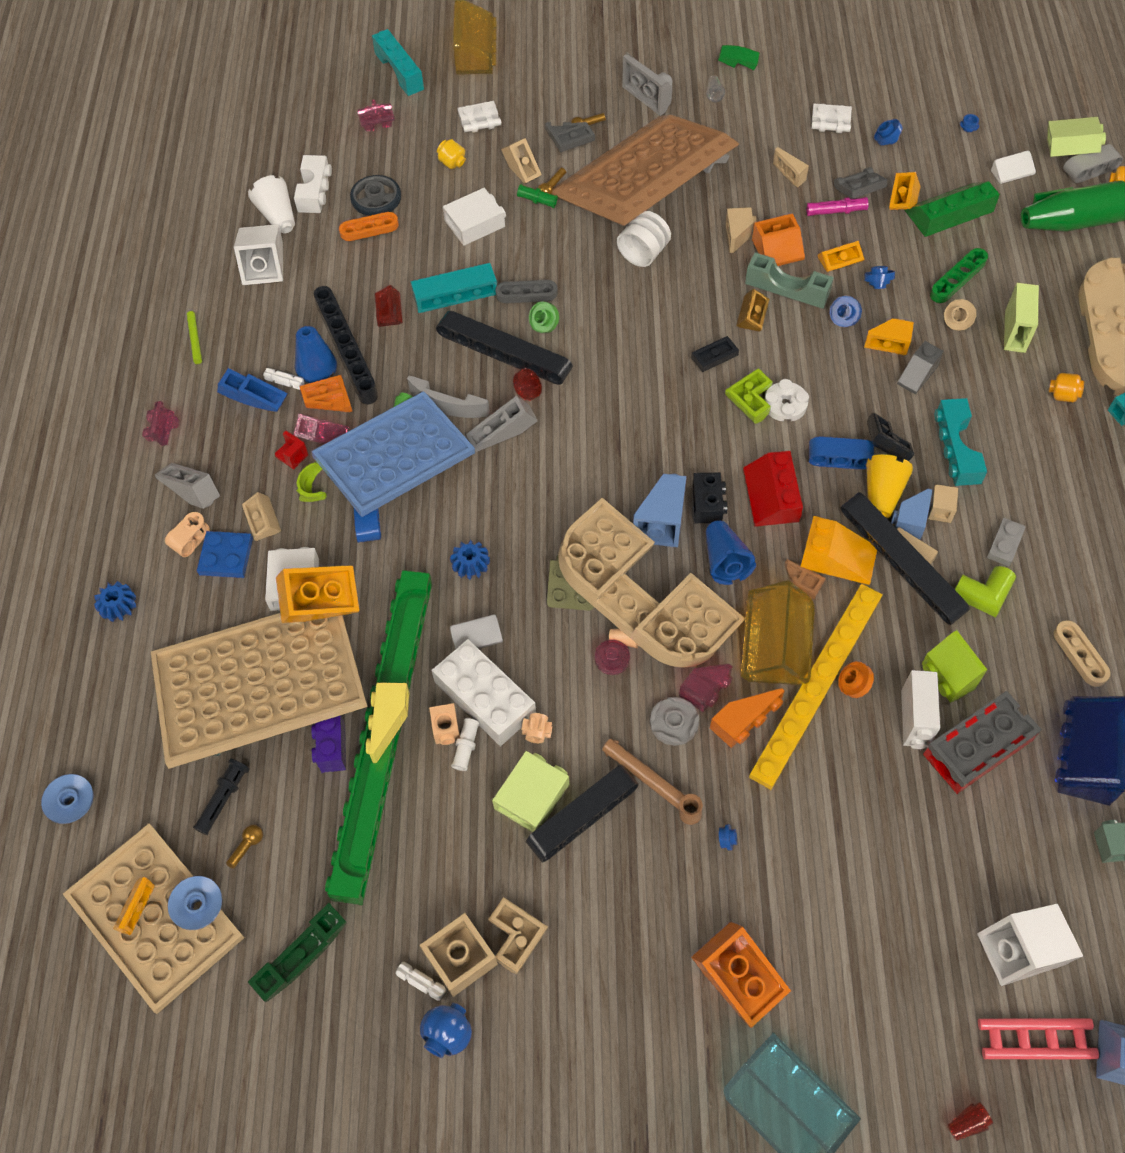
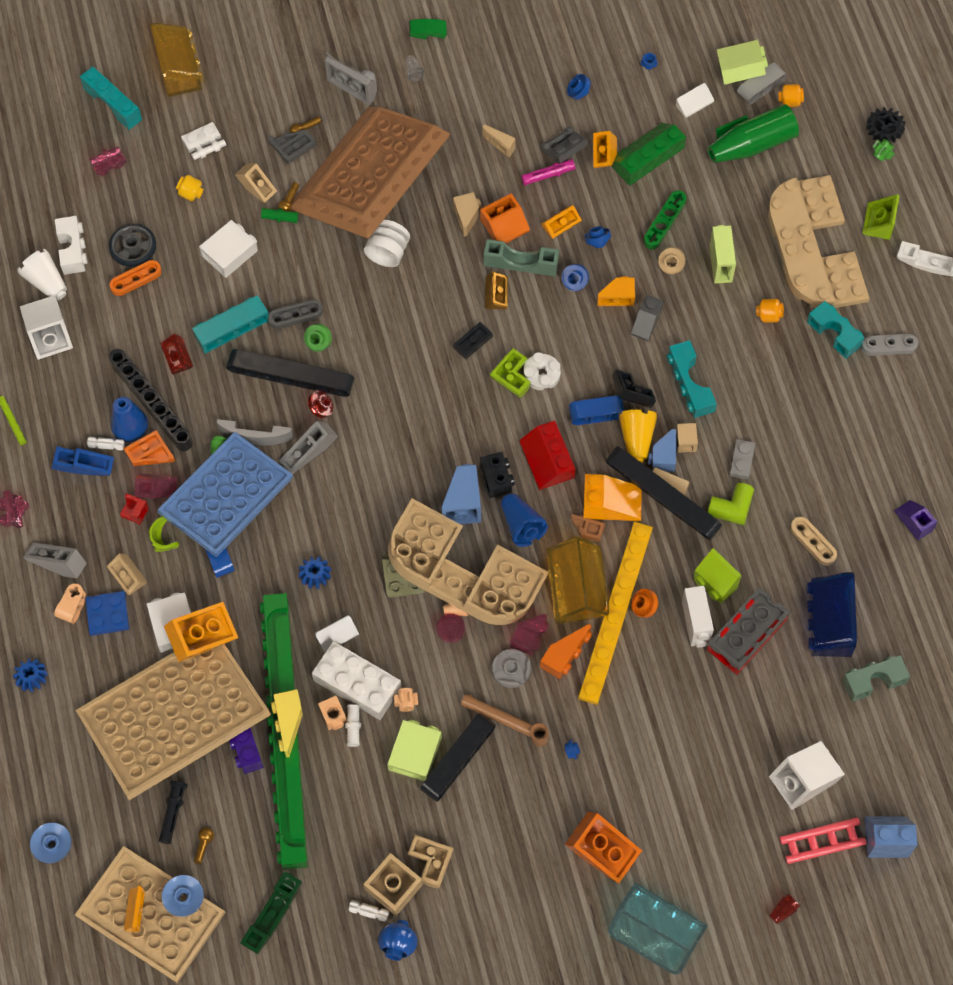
camera: 15 degrees left, 5 degrees up
white plate [811,104,852,133] -> none

